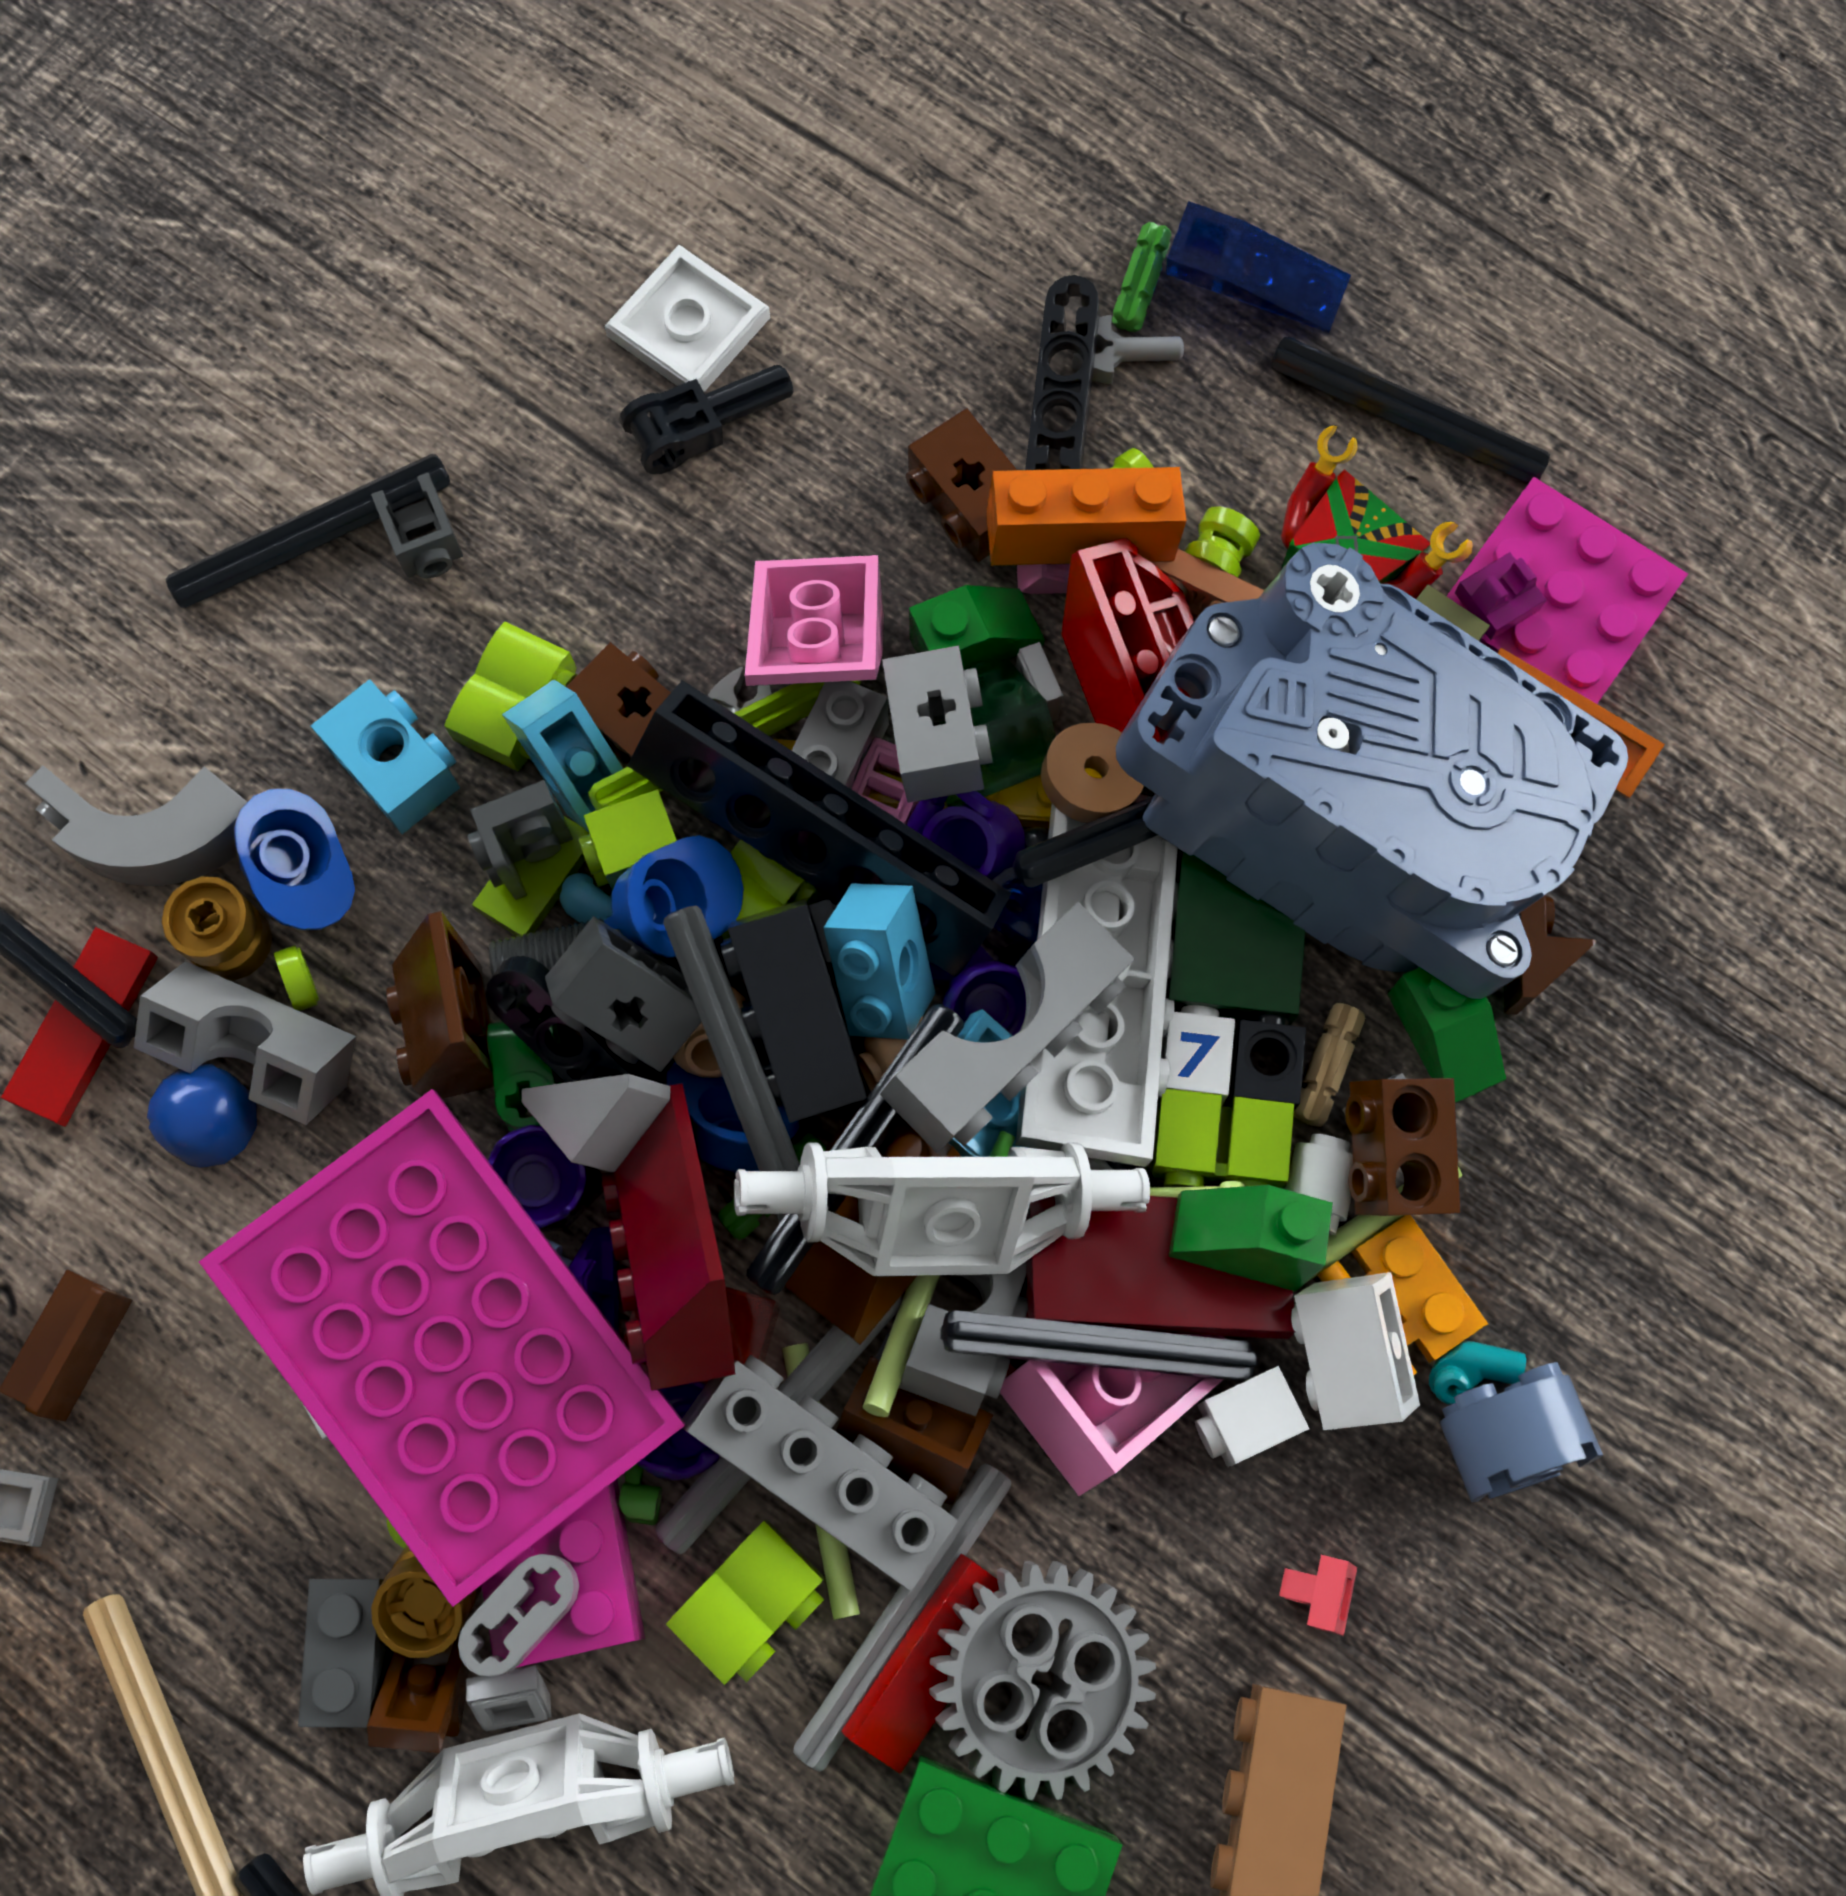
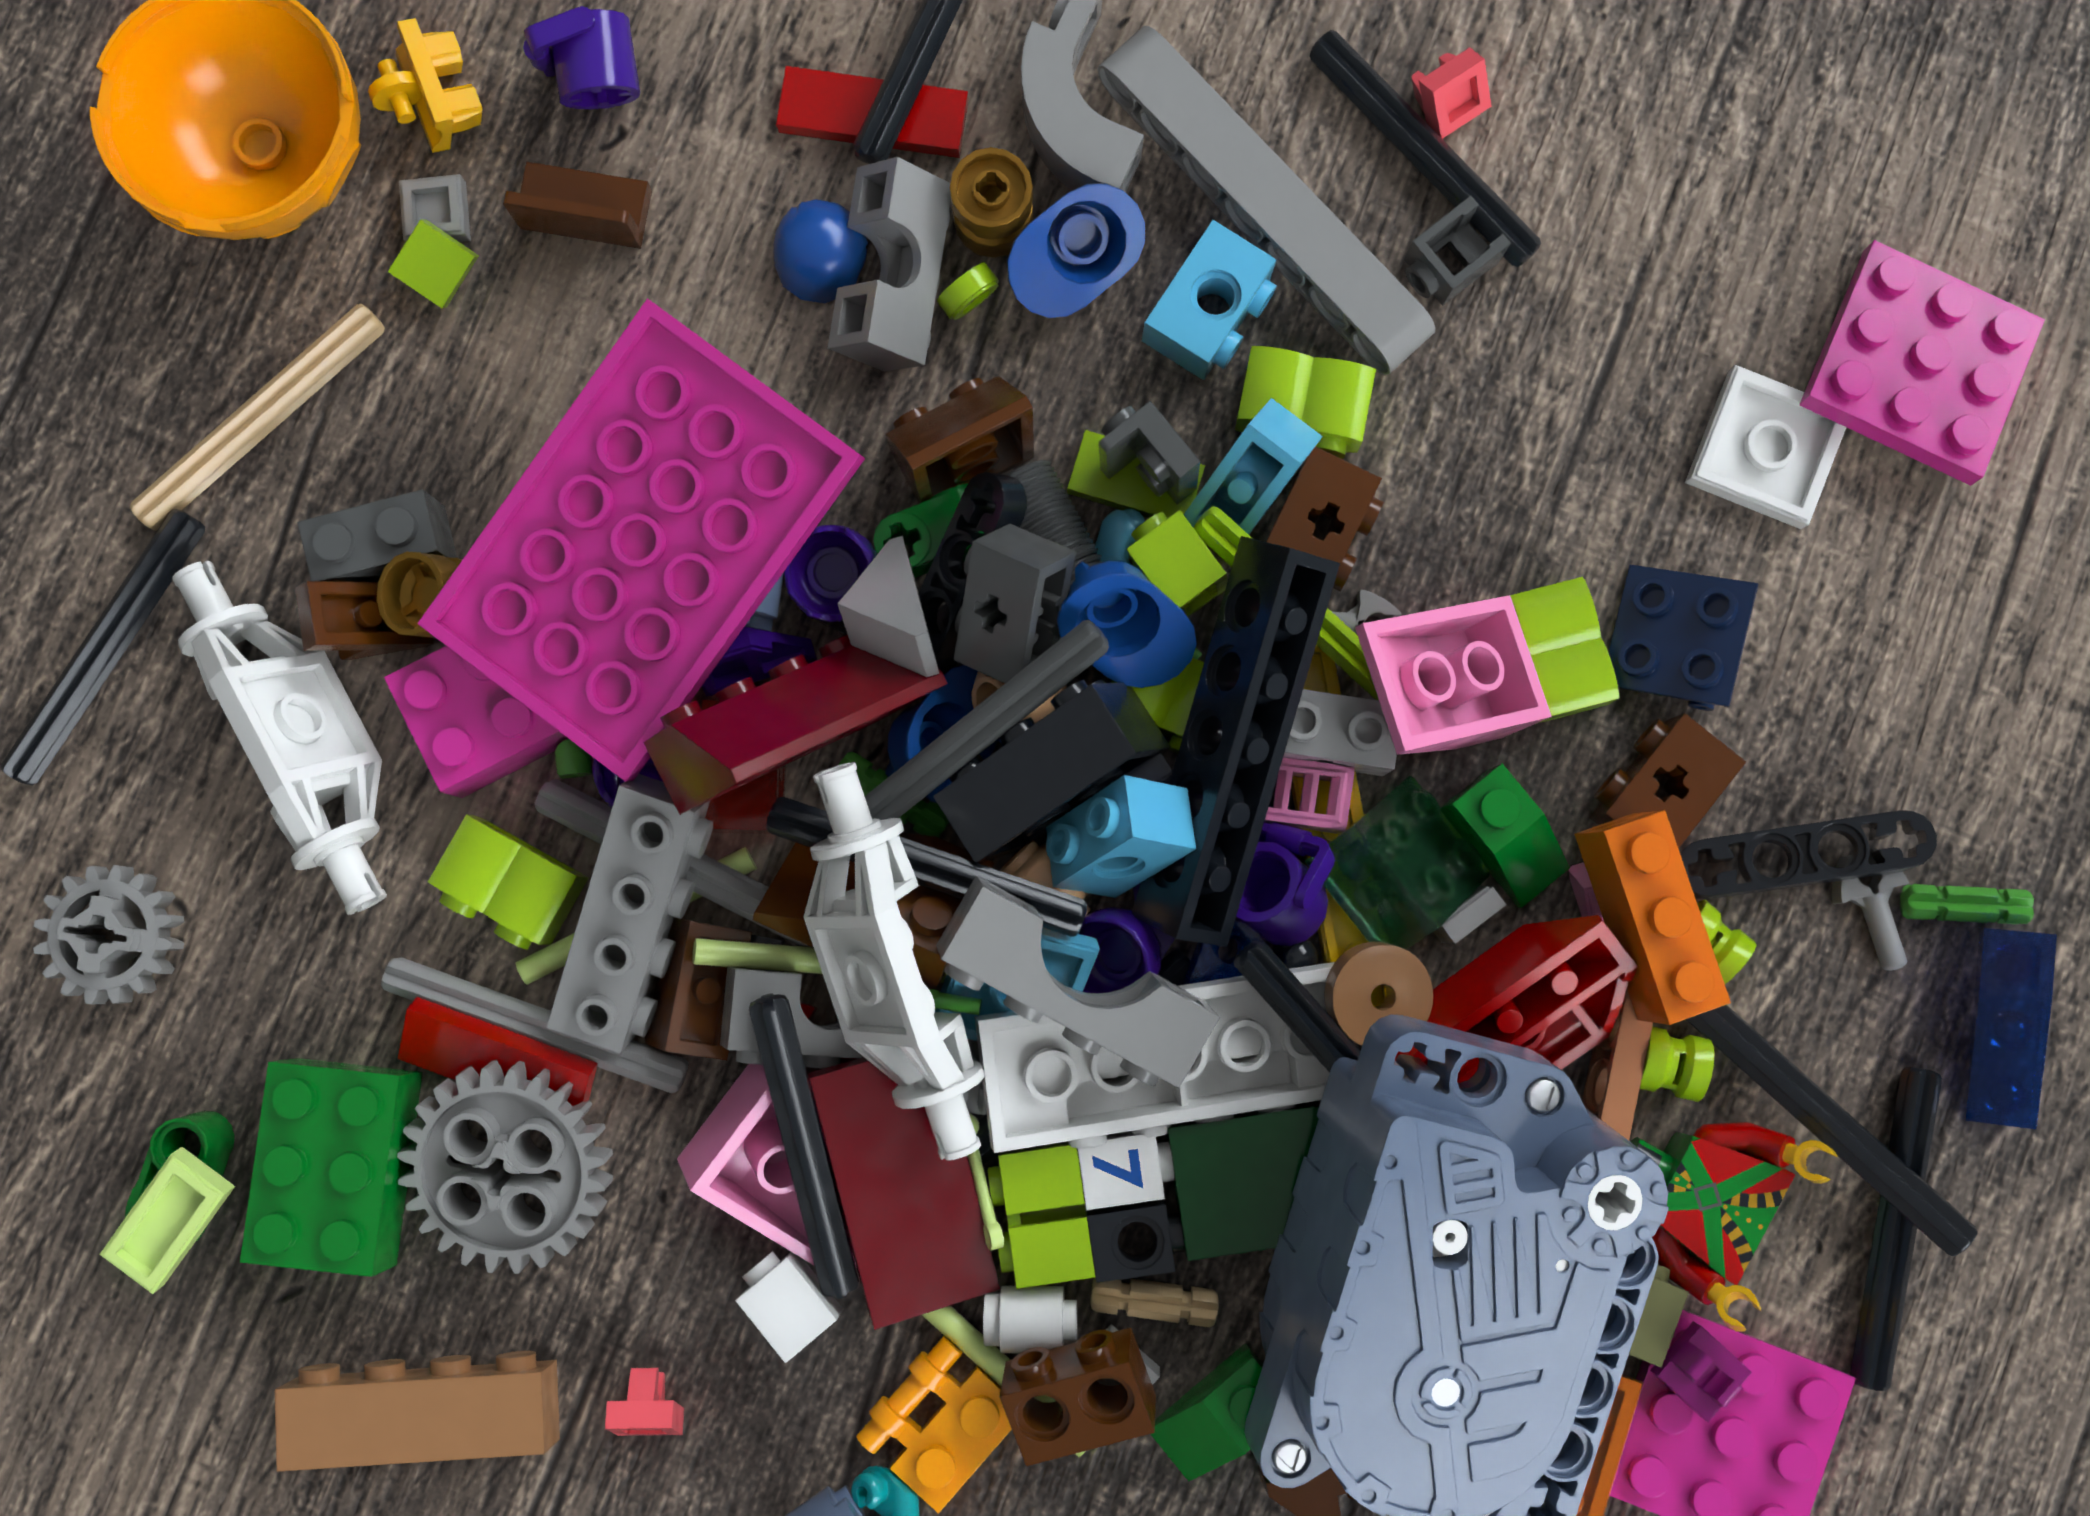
camera: 75 degrees right, 10 degrees up
light grey beam [458,1554,579,1677] -> none
light grey tile [466,1665,552,1732] -> none
black connector [619,365,794,475] -> none
light grey brick [882,645,993,803] -> none
green slope [1168,1185,1333,1291] -> none
white brick [1291,1272,1420,1430] -> none
none -> lime tile [388,219,479,309]
none -> light grey beam [1097,26,1435,375]
none -> coral tile [1411,47,1492,139]
none -> lime brick [1510,577,1620,724]
none -> dark blue hinge [1608,565,1758,711]
none -> black axle [1685,1005,1978,1256]
none -> dark pink plate [1799,240,2045,486]

